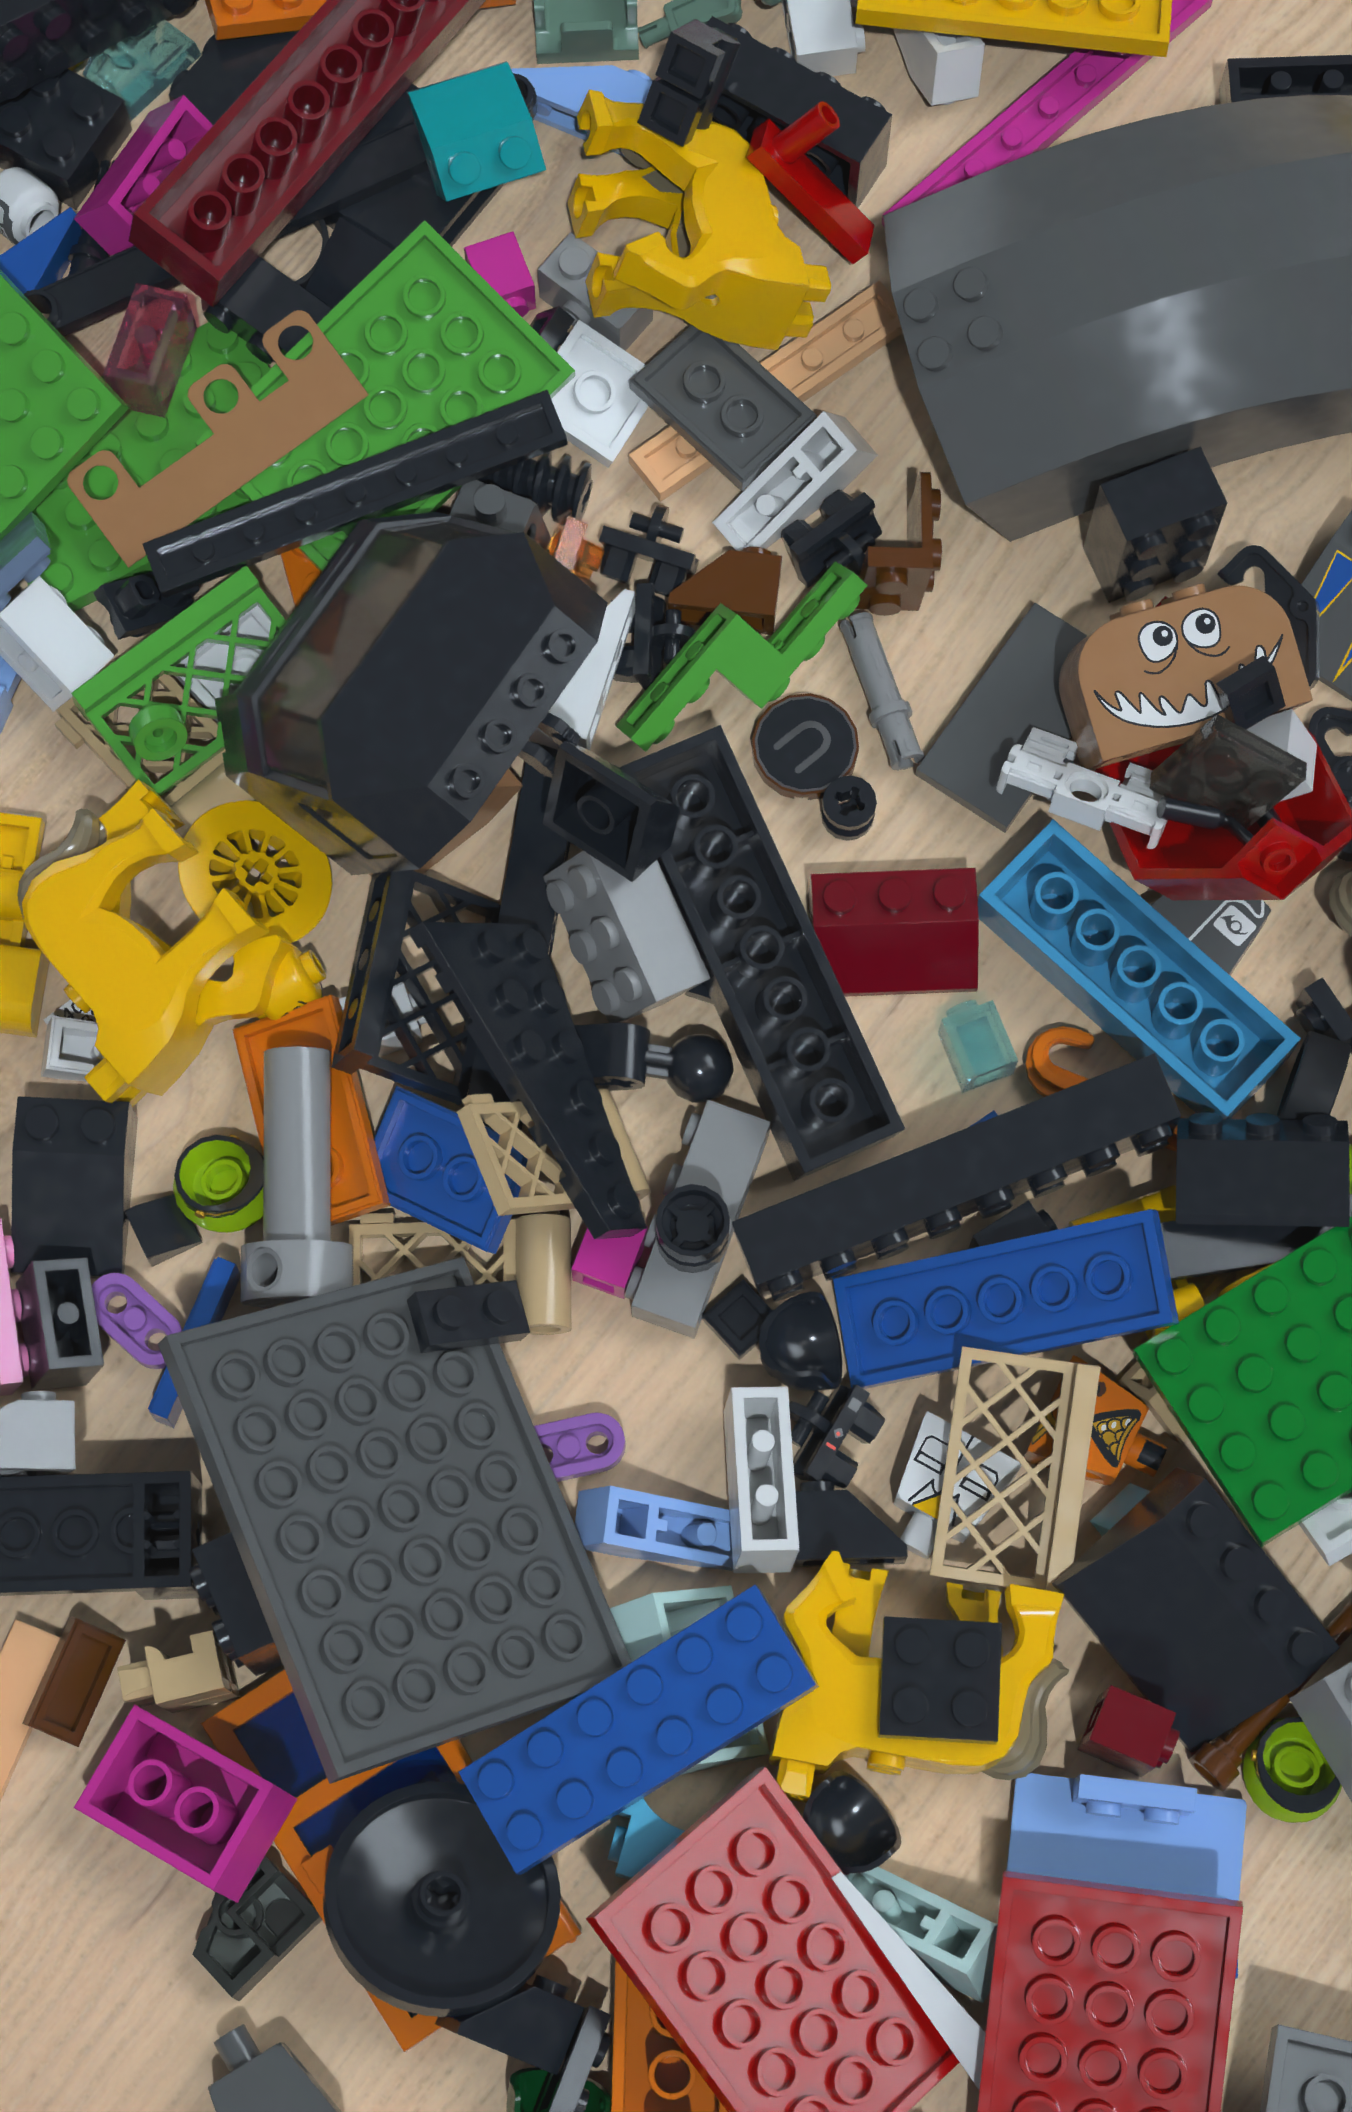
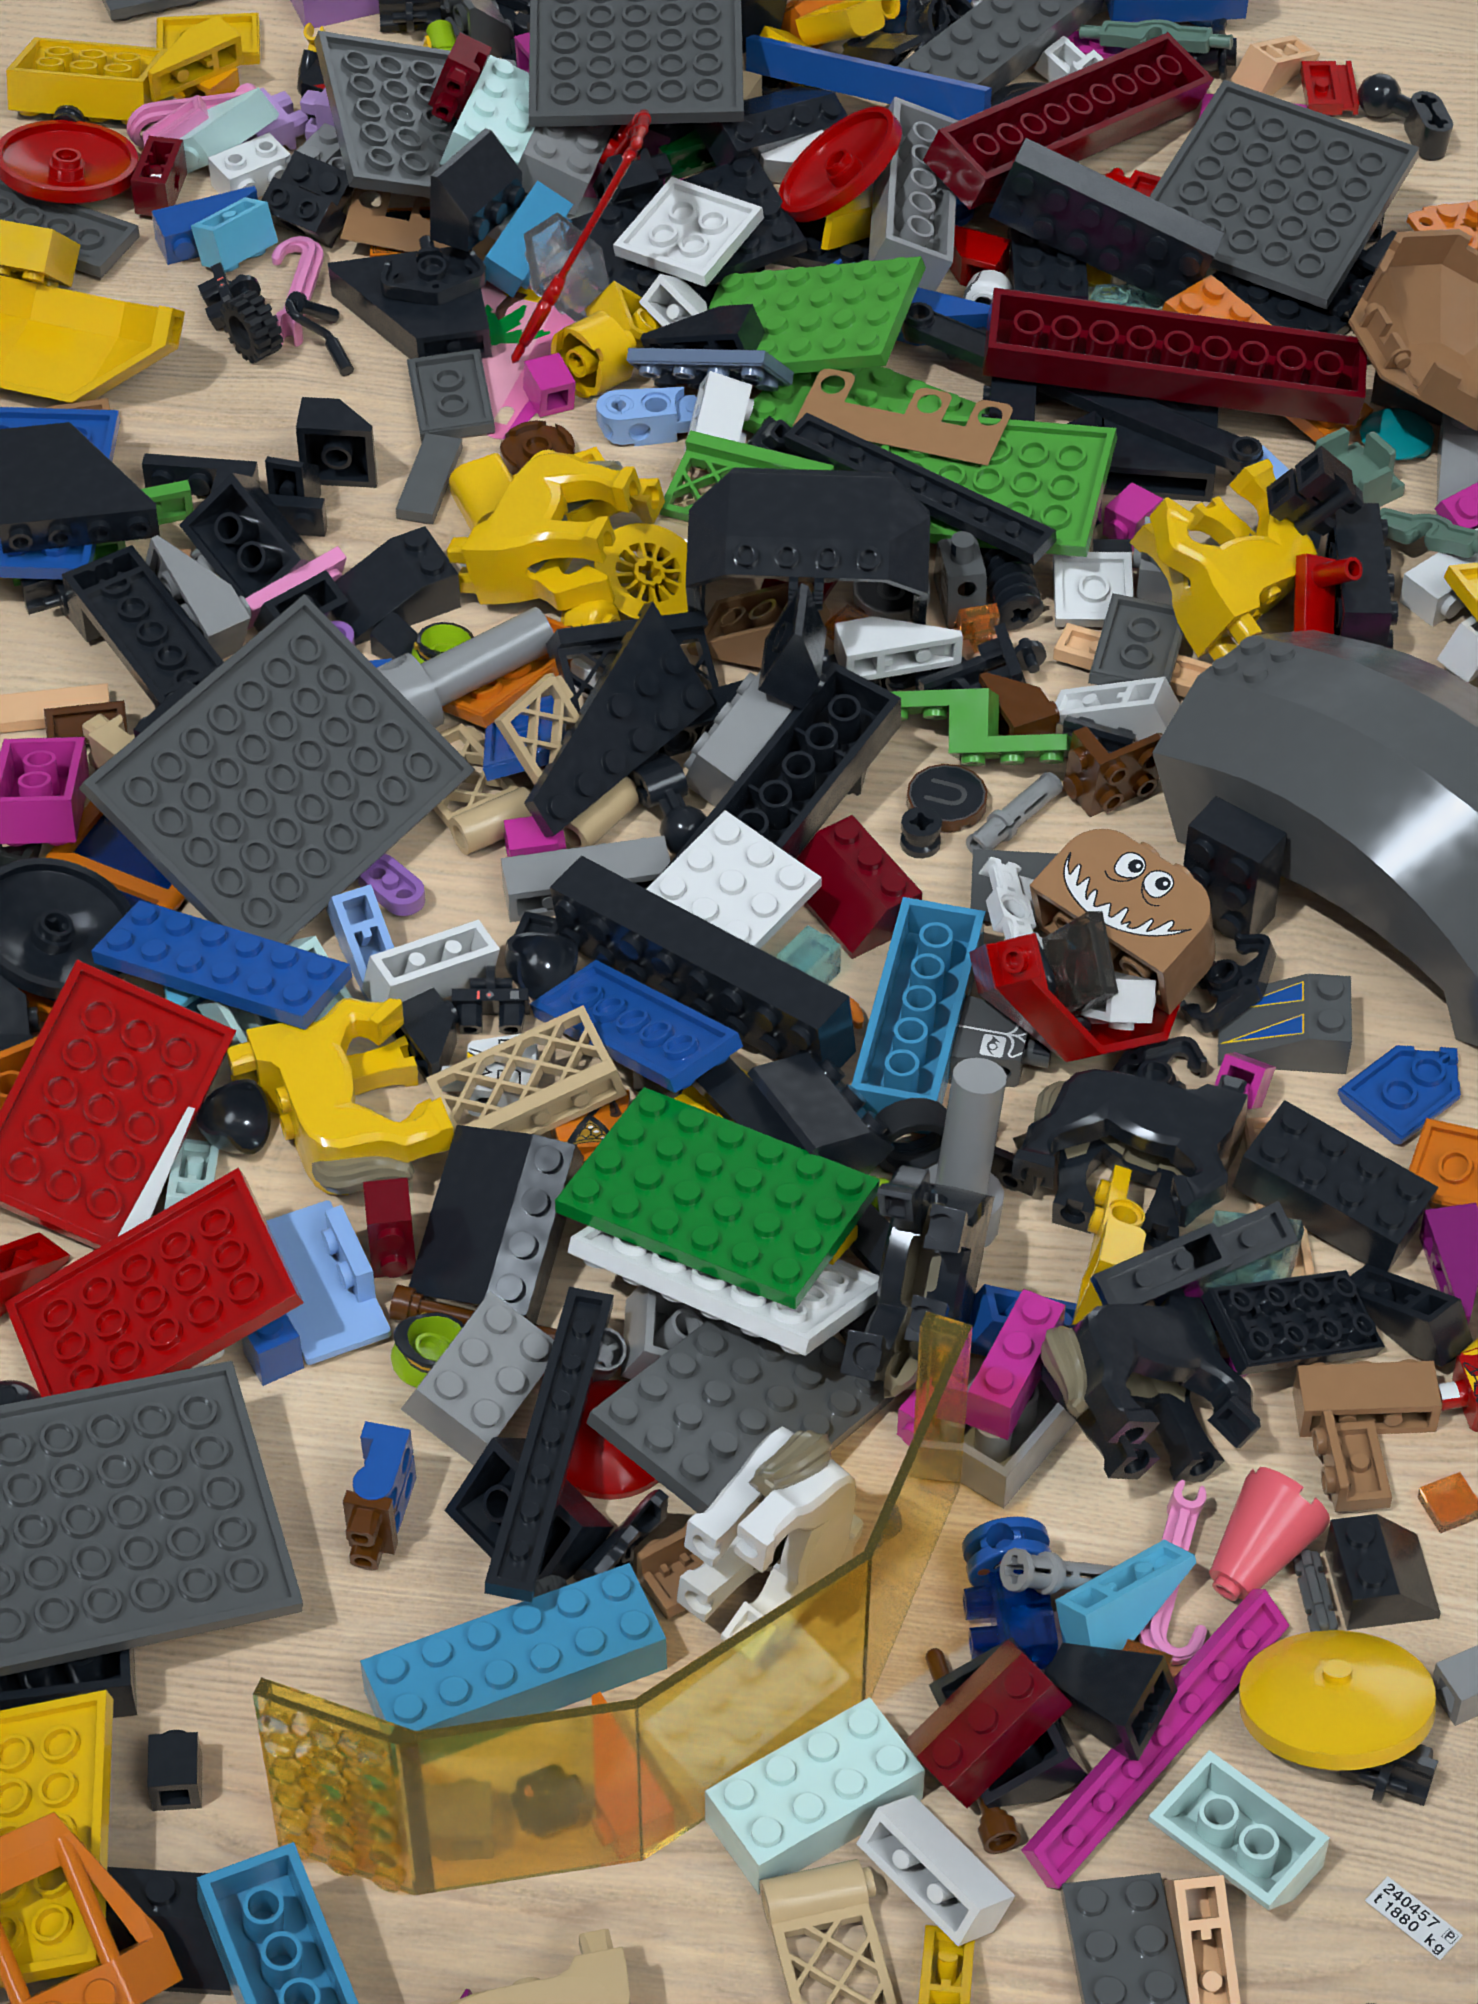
camera: 60 degrees right, 25 degrees down
clear pink brick [103,283,197,418] -> none
bright green tile [129,704,188,761] -> none
teal slope [407,61,546,202] -> none
black plate [407,1280,530,1353] -> none
black wheel [656,1184,730,1273] -> none
black plate [878,1616,1002,1745] -> none
black plate [1216,656,1286,734] -> none
none -> white plate [647,810,822,949]

